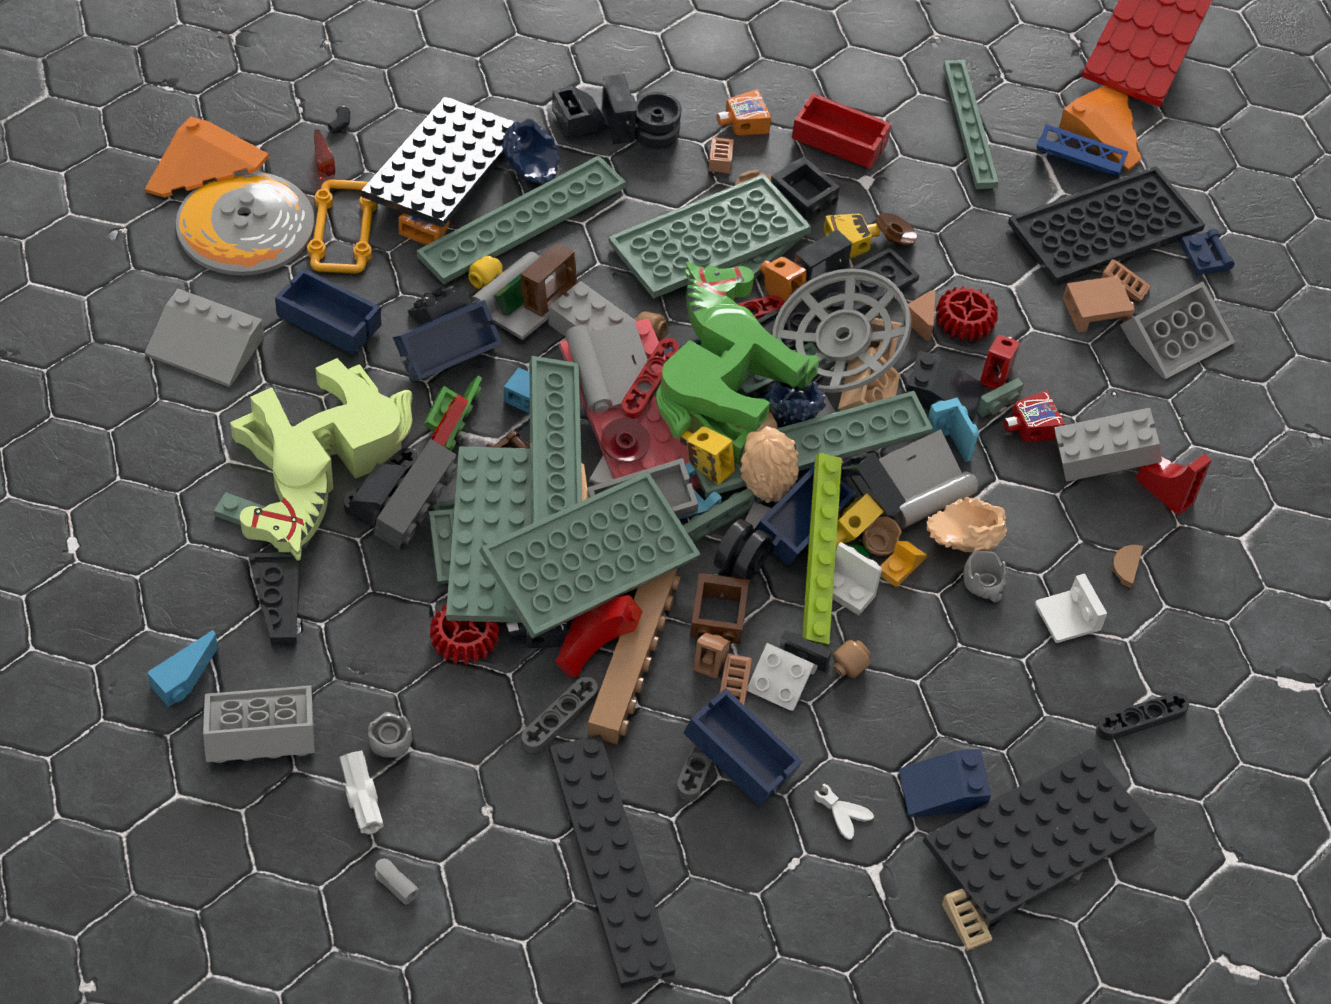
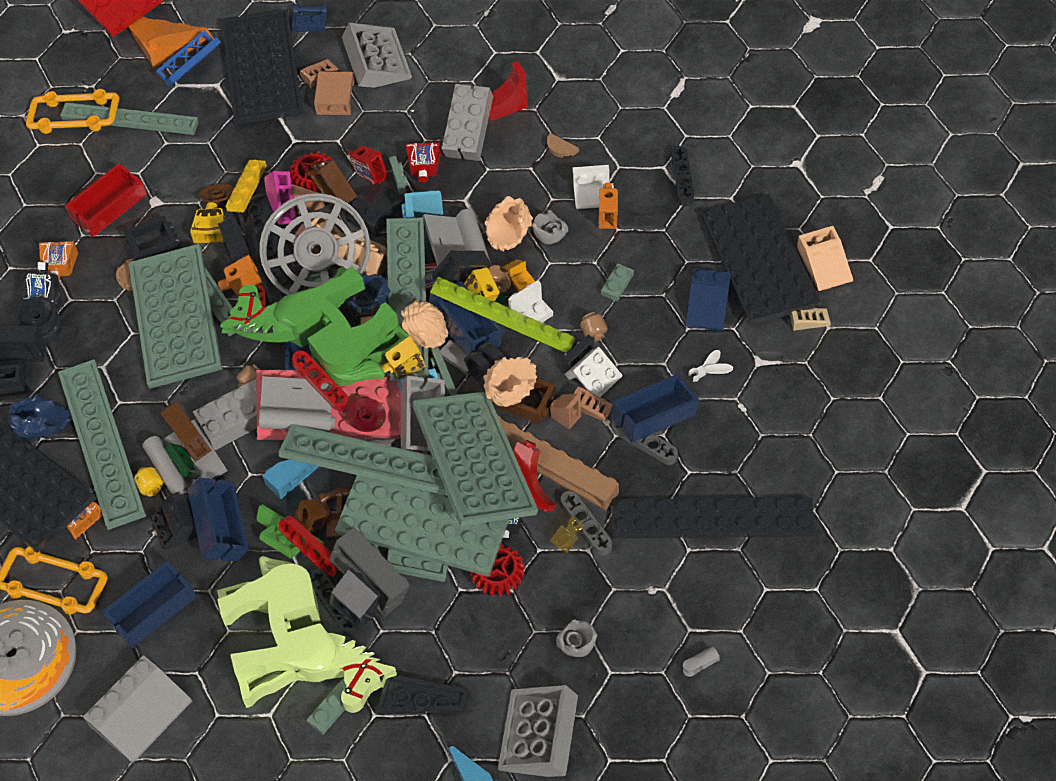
camera: 65 degrees left, 5 degrees up
white piece [339,751,383,835] -> none
nougat slope [708,137,734,174] -> none
none -> black torso [21,262,61,304]
none -> light orange bar [26,89,119,134]
none -> yellow plate [226,160,267,212]
none -> dark pink slope [264,171,296,224]
none -> reddish brown brick [294,499,329,531]
none -> reddish brown window [308,159,357,208]
none -> light nougat hair [484,357,537,407]
none -> clear yellow plate [550,516,583,554]
none -> orange torso [599,183,618,229]
none -> sand green plate [601,264,634,302]
none -> light nougat slope [797,226,853,291]

